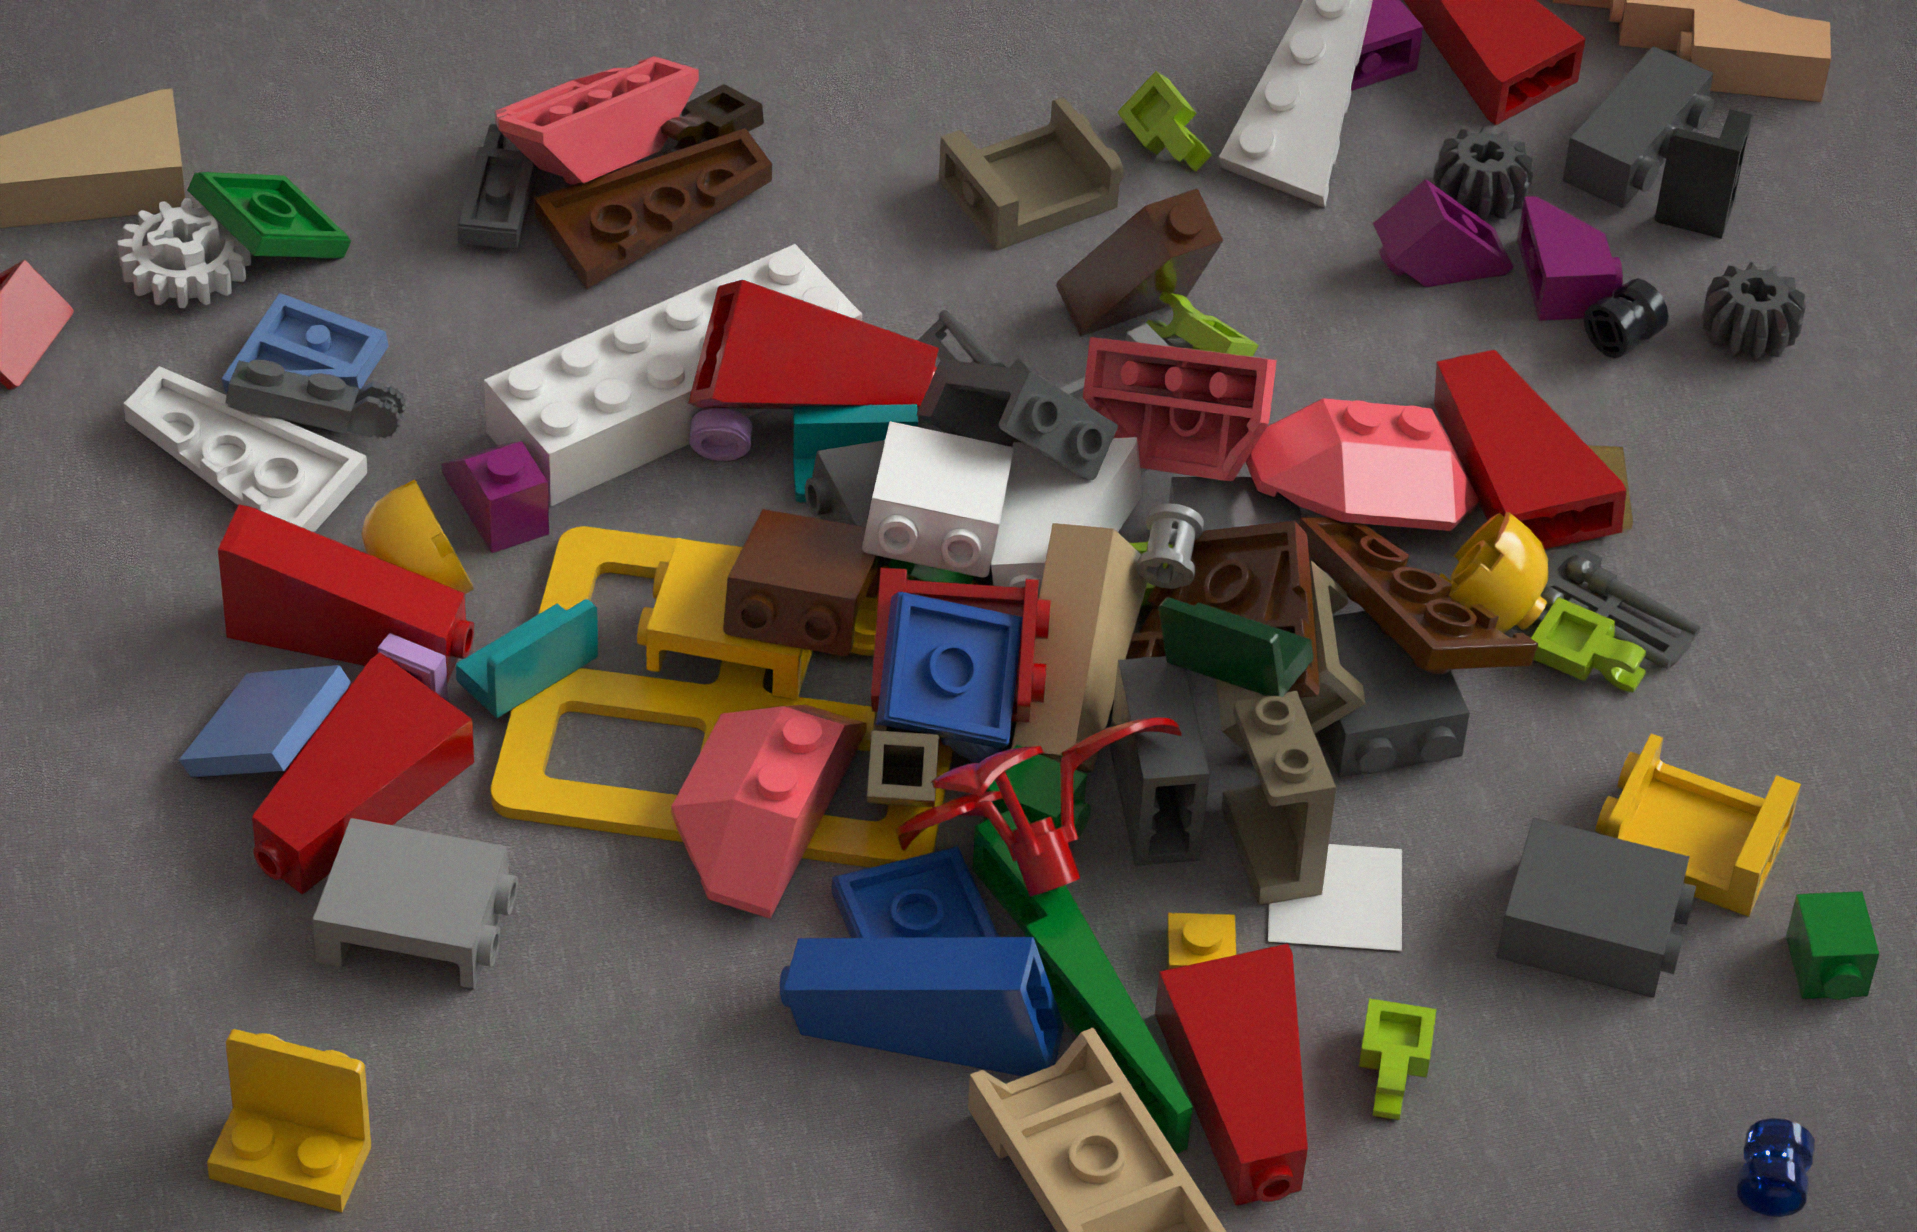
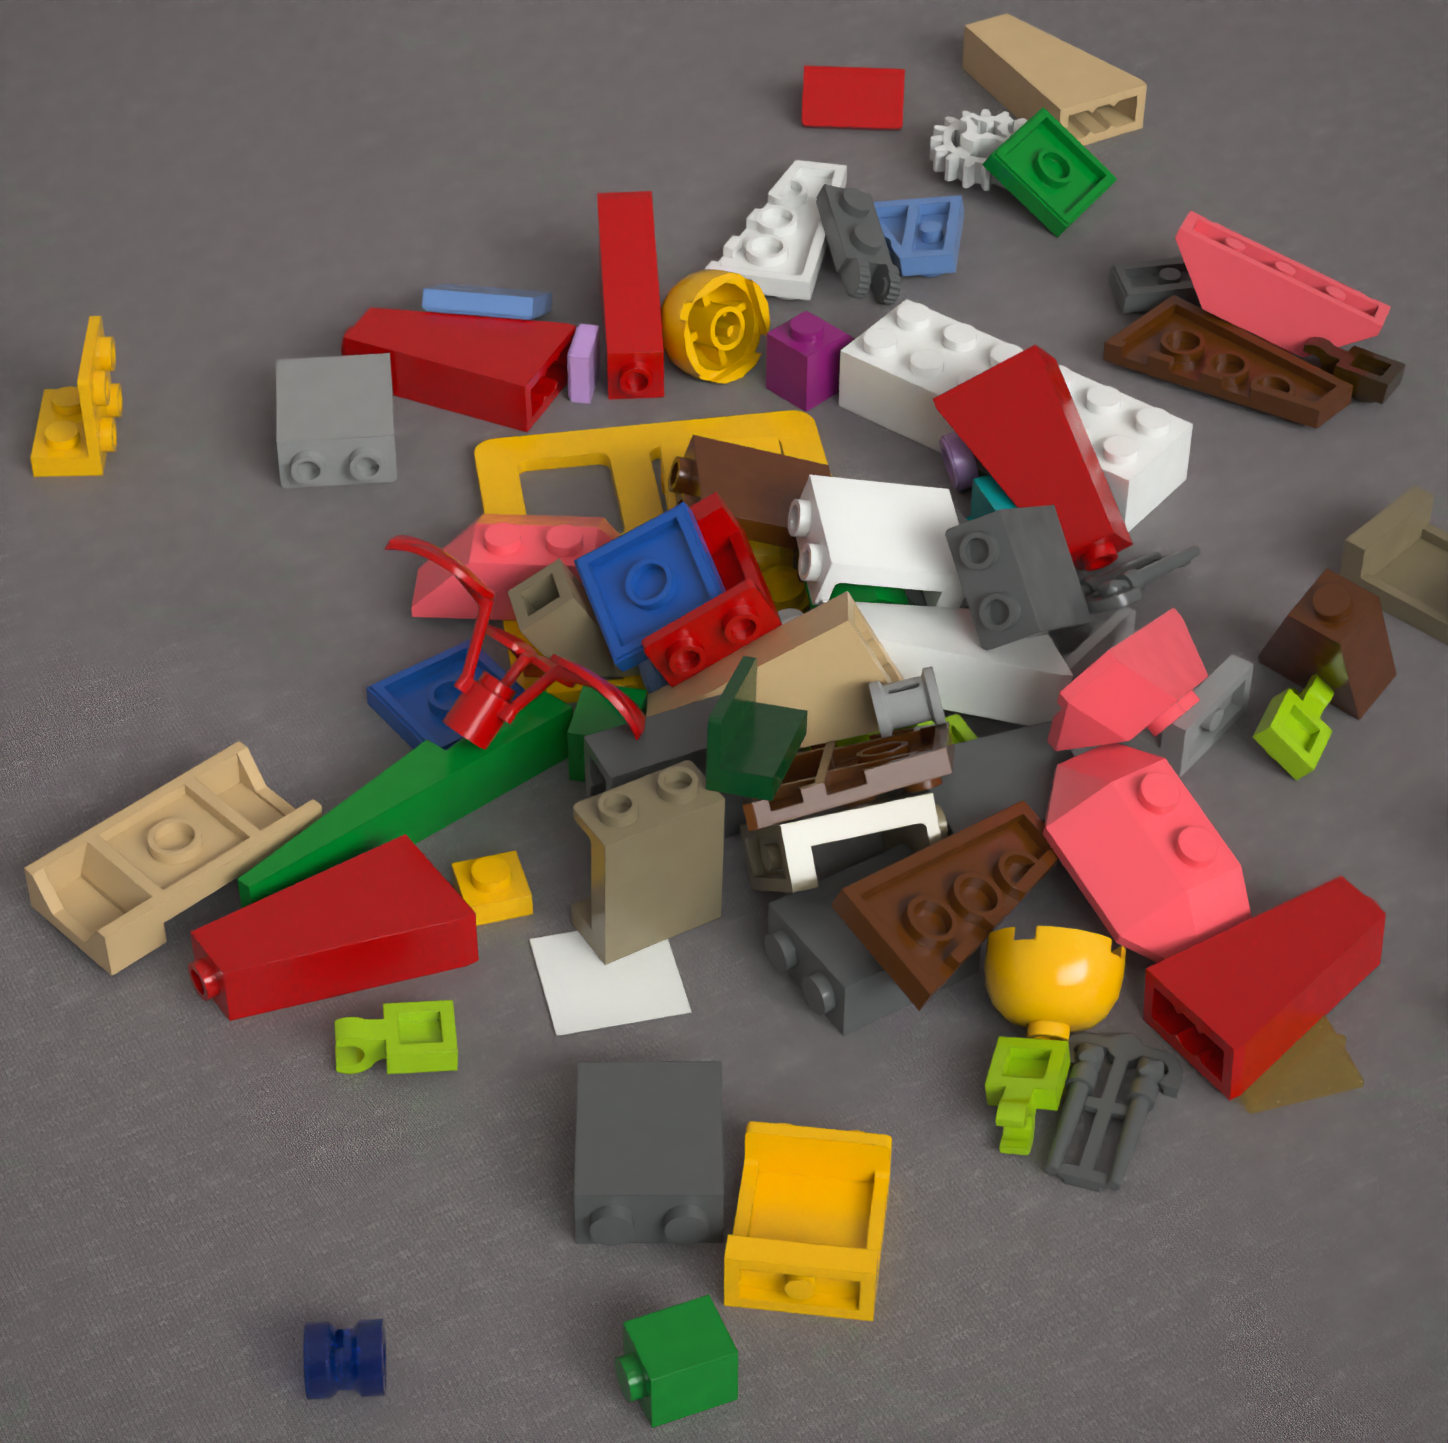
camera: 75 degrees right, 5 degrees down
teal panel [456,599,598,718] -> none
blue slope [780,937,1064,1077] -> none

